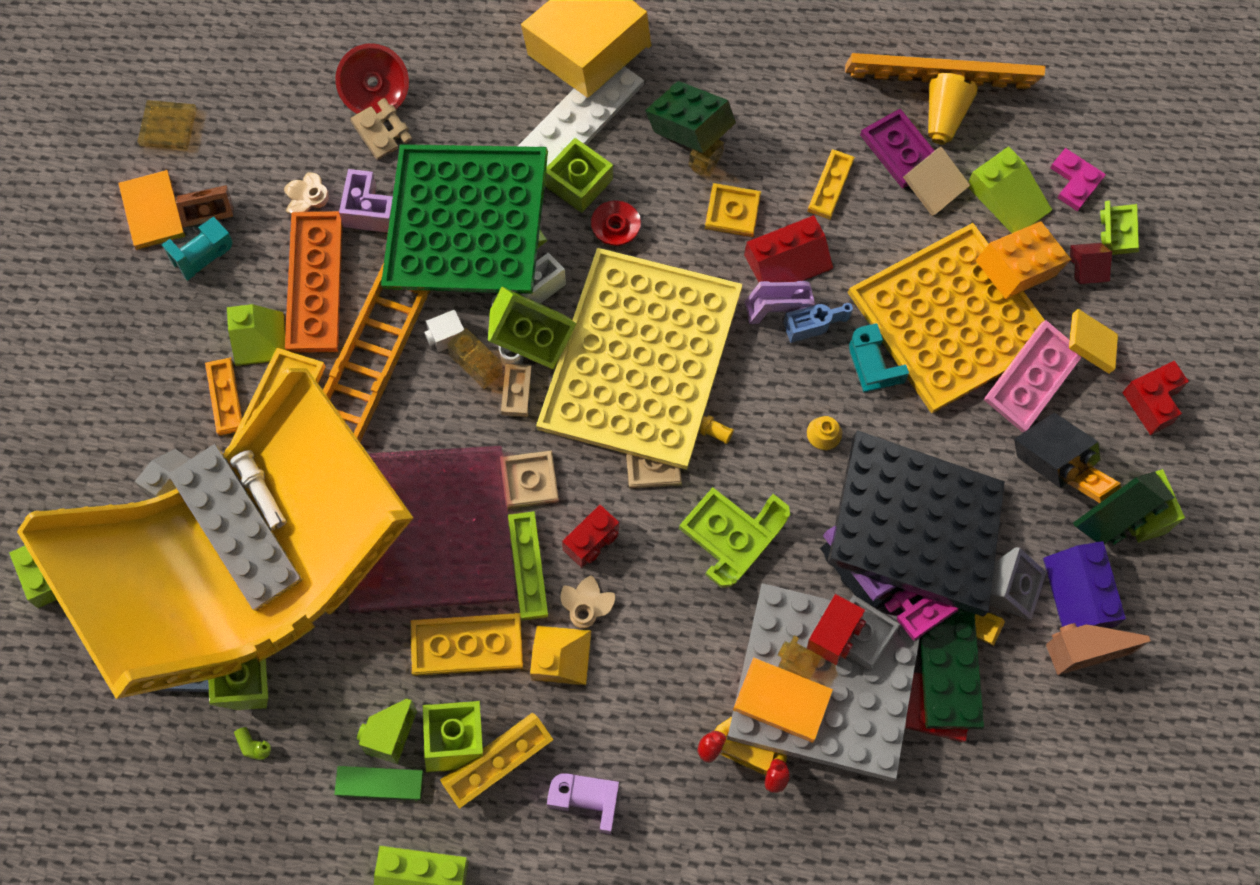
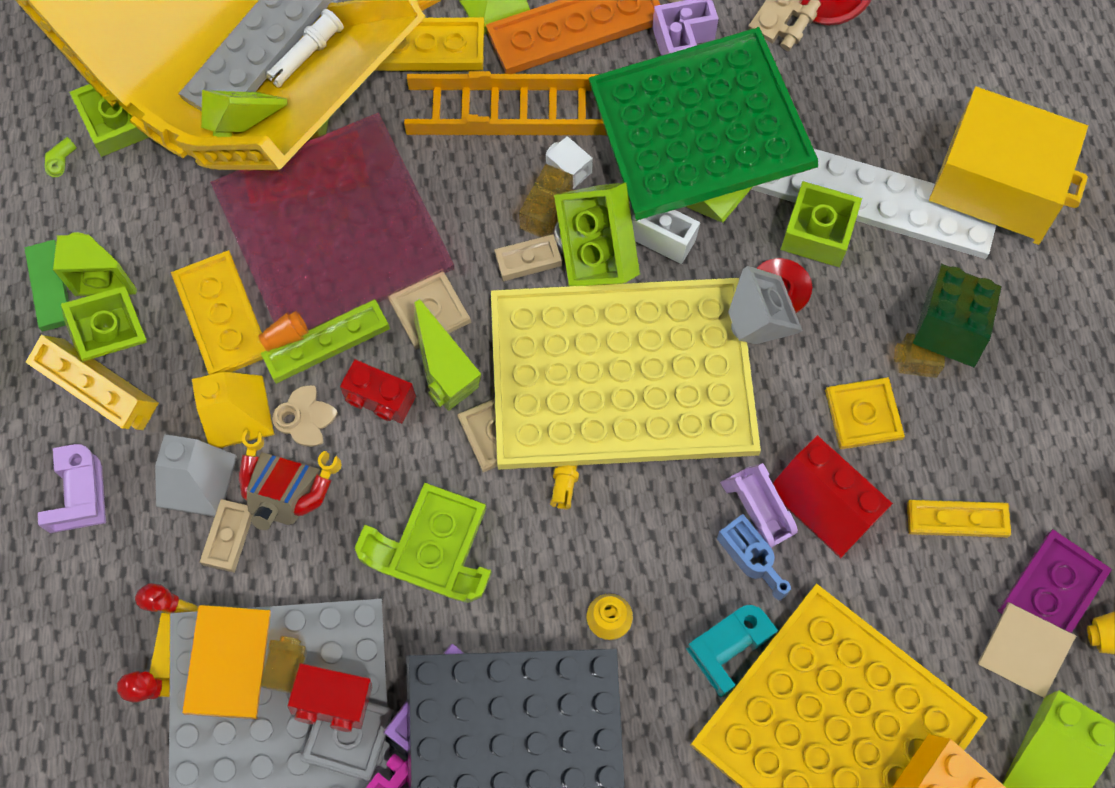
camera: 75 degrees right, 0 degrees up
none -> light grey slope [155,434,237,517]
none -> tan plate [200,499,253,573]
none -> lime slope [201,90,287,137]
none -> torso [238,430,342,530]
none -> orange cone [258,311,309,352]
none -> lime slope [414,299,481,411]
none -> light grey slope [728,266,803,344]

